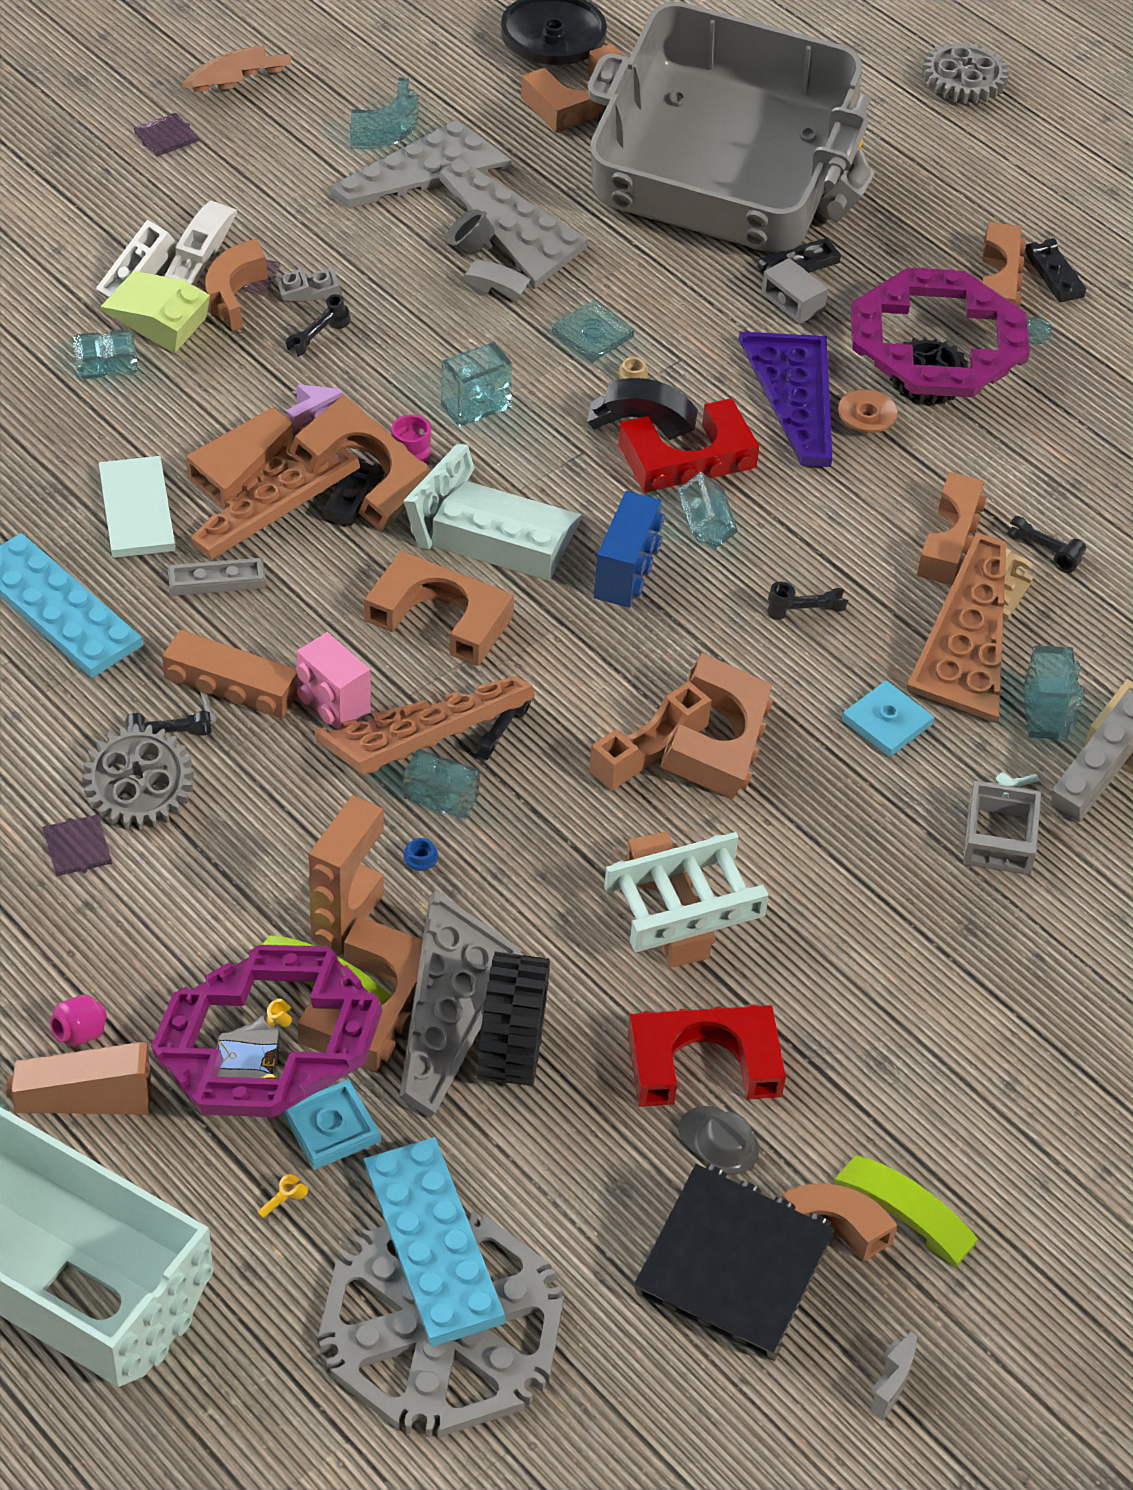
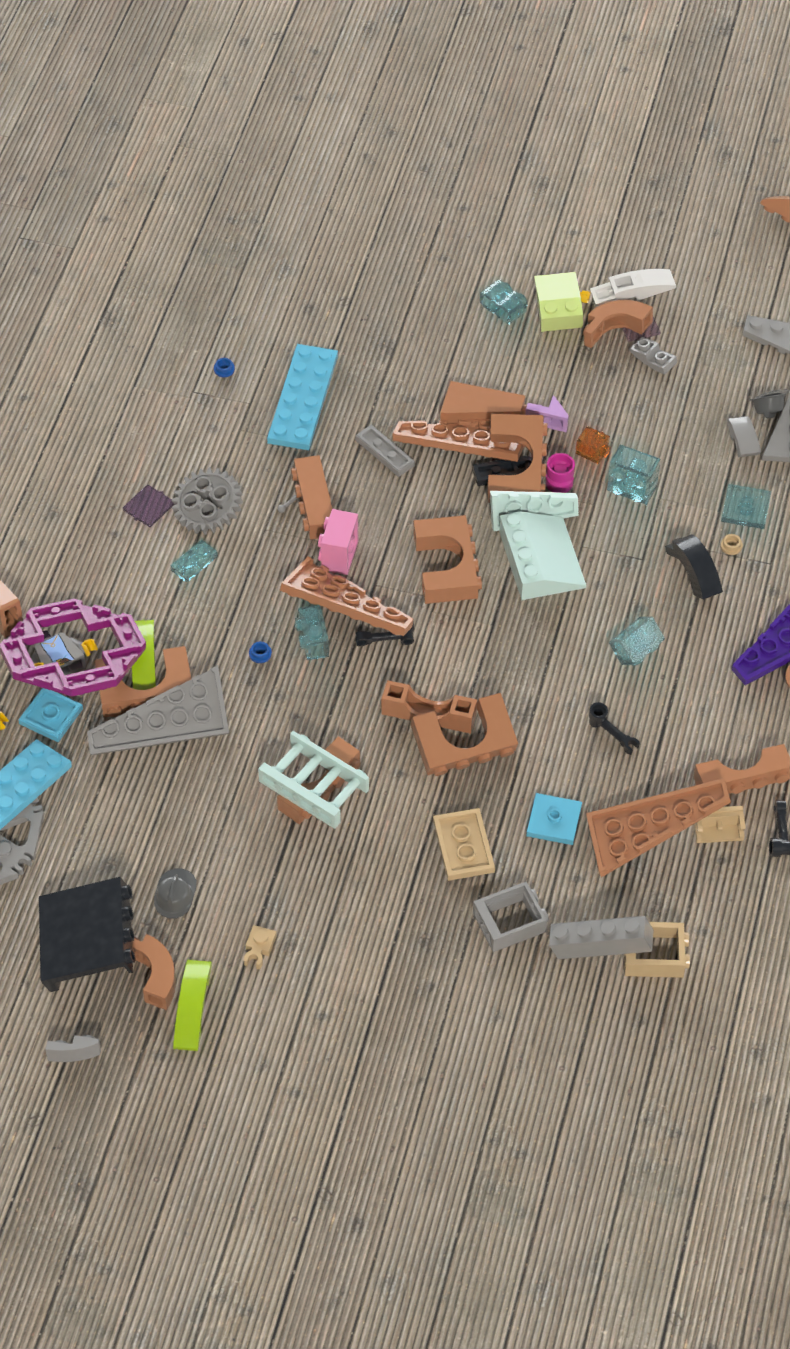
camera: 60 degrees right, 5 degrees up
dark pink head [50,994,107,1047] -> none
white slope [96,220,178,298] -> none
light aqua tile [99,456,175,558] -> none
black brick [125,711,212,736] -> none
clear purple piece [134,113,199,157] -> none
black brick [286,294,351,357] -> none
nougat arch [308,795,384,954] -> none
black tyre [477,951,550,1086] -> none
blue brick [594,491,665,608] -> none
red arch [618,398,760,493] -> none
red arch [628,1004,786,1107] -> none
light aqua hand [996,772,1039,794] -> none
clear light blue brick [1023,646,1083,739] -> none
none -> clear light blue plate [170,540,218,582]
none -> tan plate [244,925,277,969]
none -> tan plate [433,808,495,881]
none -> clear orange brick [576,426,611,464]

